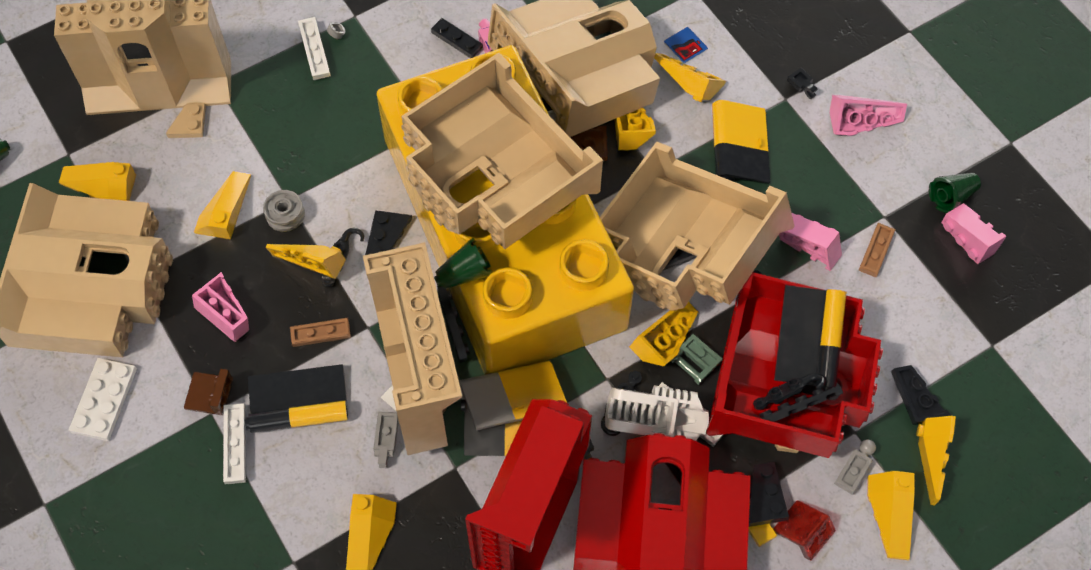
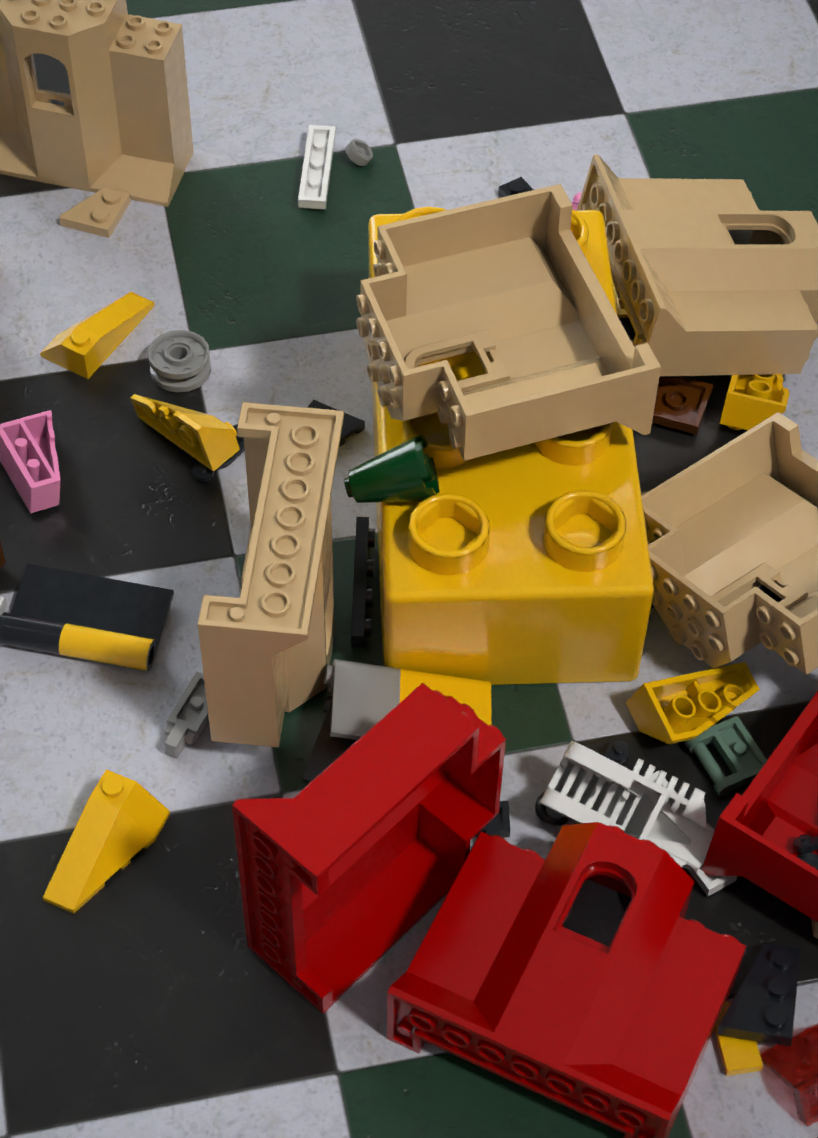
camera: 20 degrees right, 10 degrees down
medium nougat tile [290,318,351,347] -> none

